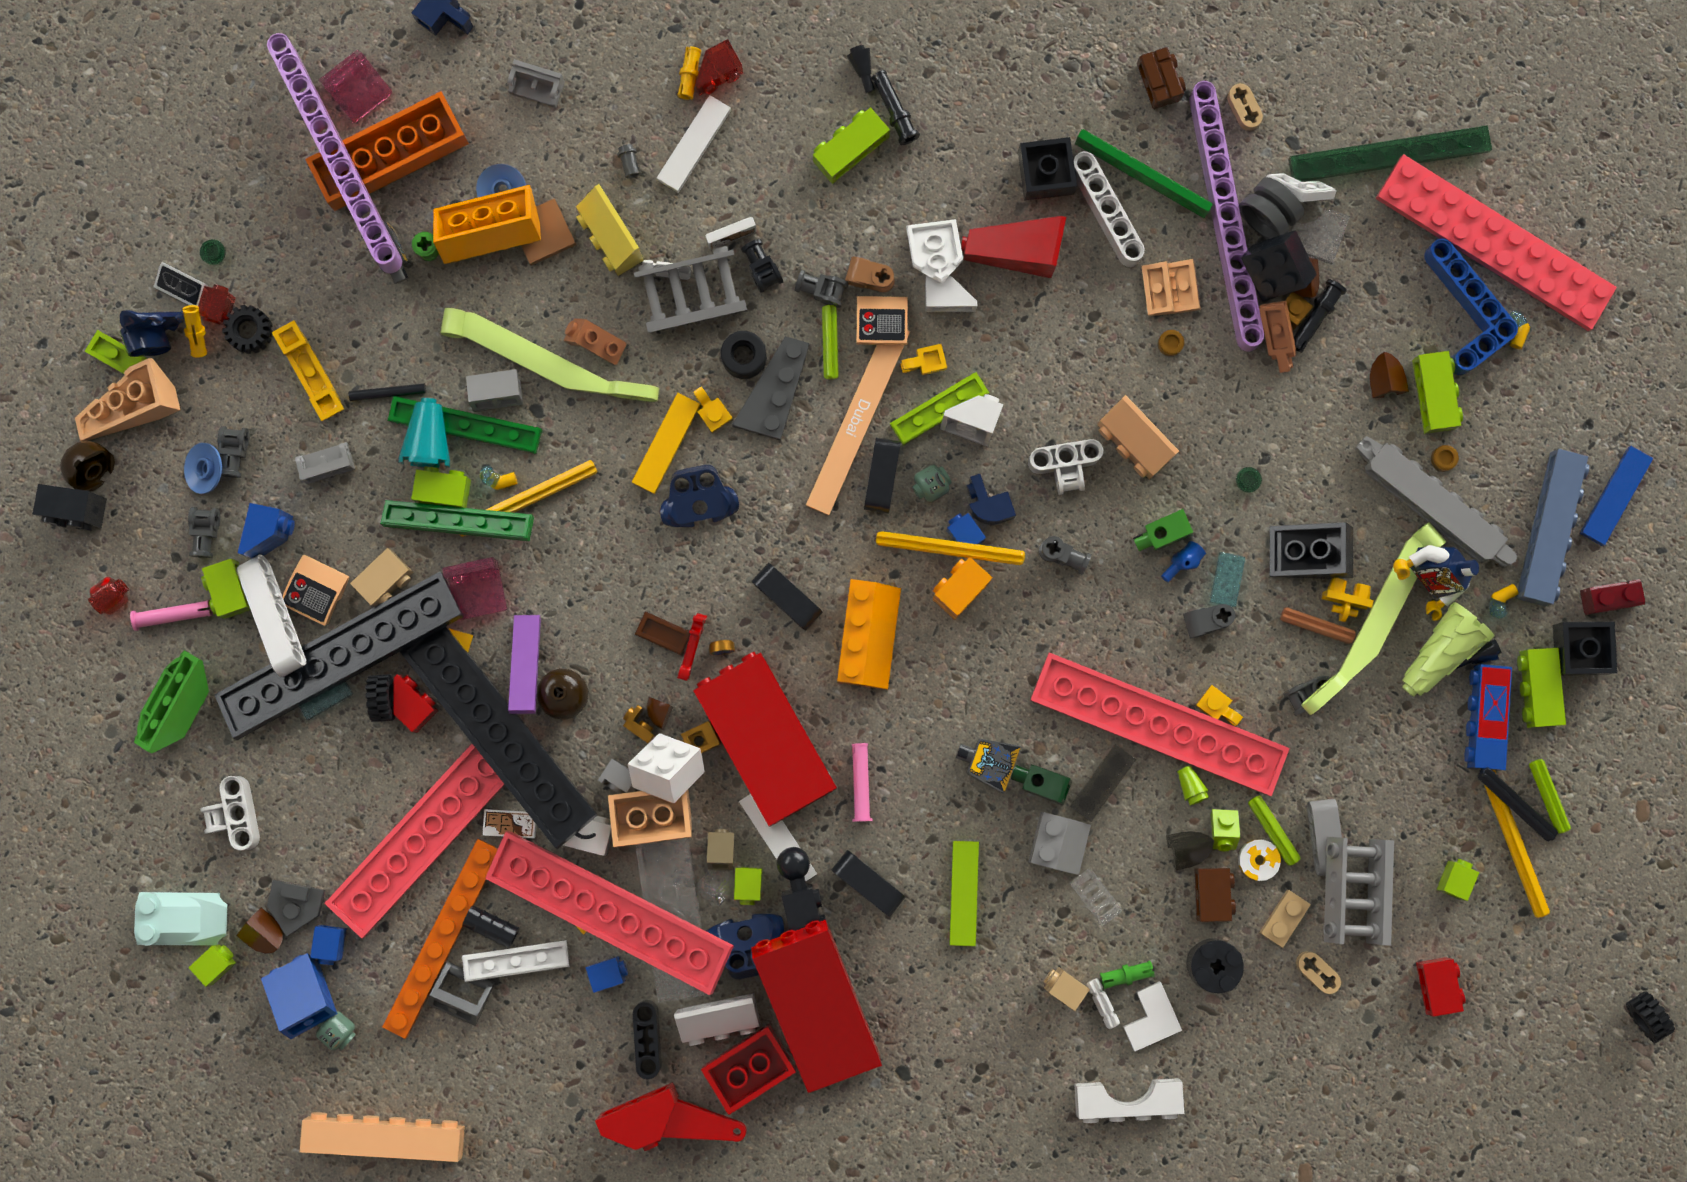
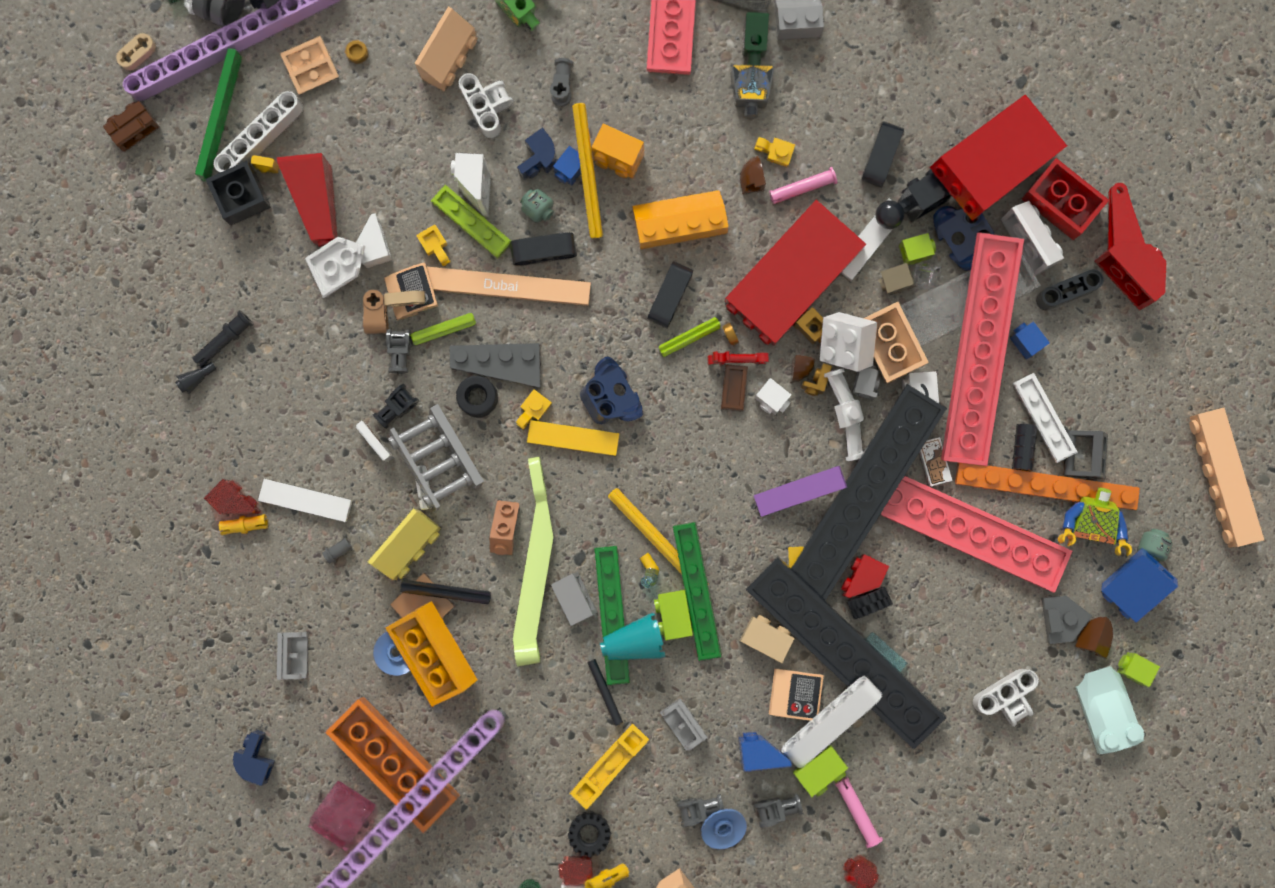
camera: 105 degrees left, 0 degrees up
bright green wedge [134,650,209,753] -> none
blue brick [310,925,347,965] -> none
bright green bush [412,232,439,261] -> none
clear pink bracket [442,557,507,620] -> none
dark brown cylinder [536,668,589,720] -> none
lime brick [813,107,890,184] -> none
lime tile [949,841,979,946] -> none
none -> yellow tile [251,155,279,174]
none -> tan beam [384,291,425,307]
none -> black axle [400,580,491,604]
none -> lime axle [659,317,721,357]
none -> reddish brown brick [740,156,766,195]
none -> yellow plate [754,137,795,167]
none -> white brick [755,378,791,415]
none -> white plate [824,368,864,461]
none -> torso [1058,488,1132,556]

